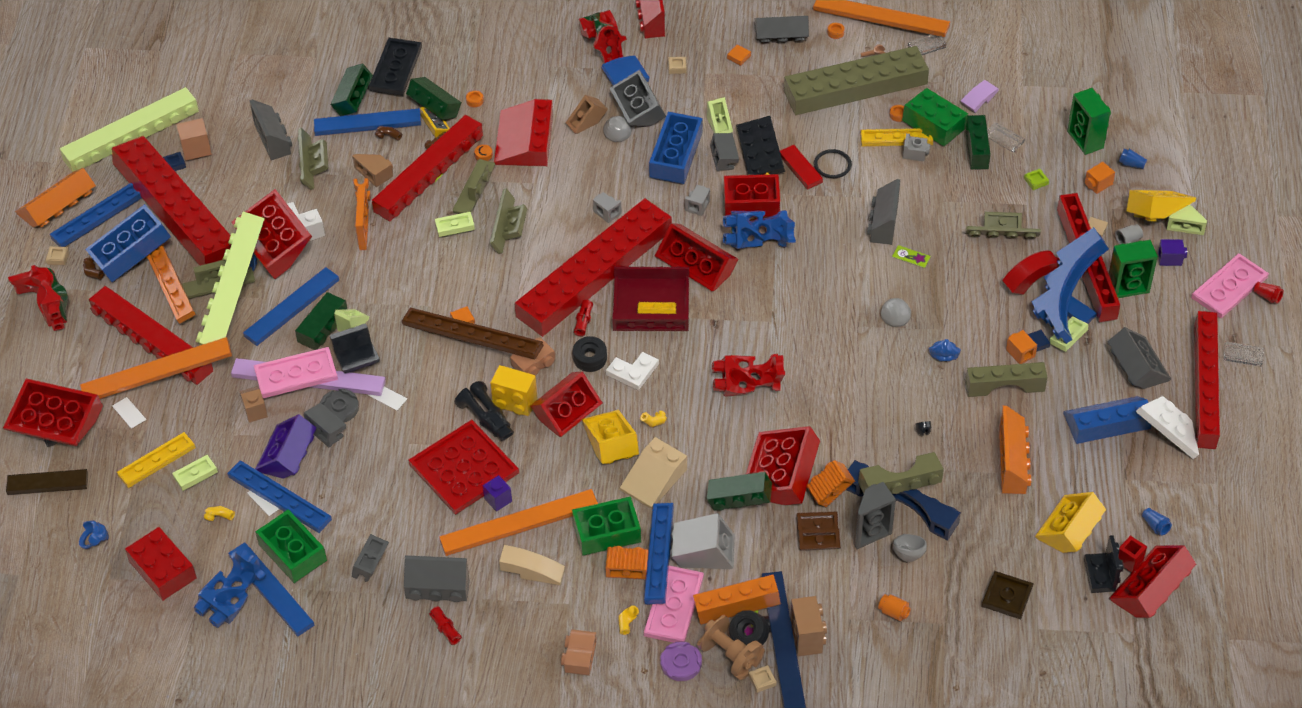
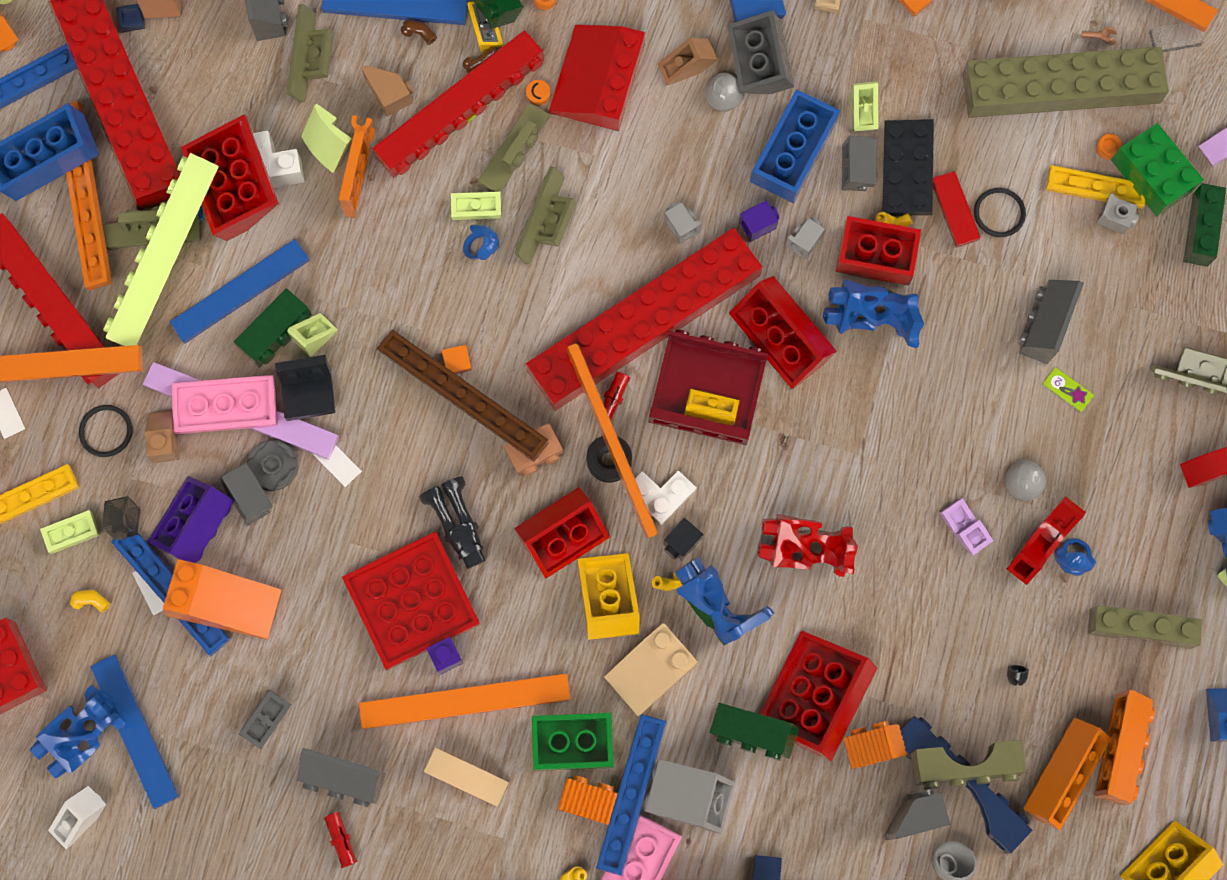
camera: 10 degrees right, 25 degrees up
green brick [255,509,327,583] -> none
yellow brick [490,365,538,416] -> none
reddish brown slope [797,511,841,550] -> none
orange brick [1006,330,1037,364] -> none
dark blue tile [1028,330,1050,352] -> none
none -> white slope [48,786,106,849]
none -> black tyre [79,405,133,457]
none -> clear smoke brick [102,496,141,540]
none -> orange slope [163,559,282,640]
none -> yellowish green slope [301,104,352,173]
none -> blue piece [463,224,499,260]
none -> orange tile [566,344,658,539]
none -> black brick [663,517,704,561]
none -> blue hips [675,557,774,646]
none -> dark purple brick [739,200,779,242]
none -> lavender slope [939,498,993,555]
none -> red arch [1006,496,1086,585]
none -> orange brick [1023,718,1111,831]

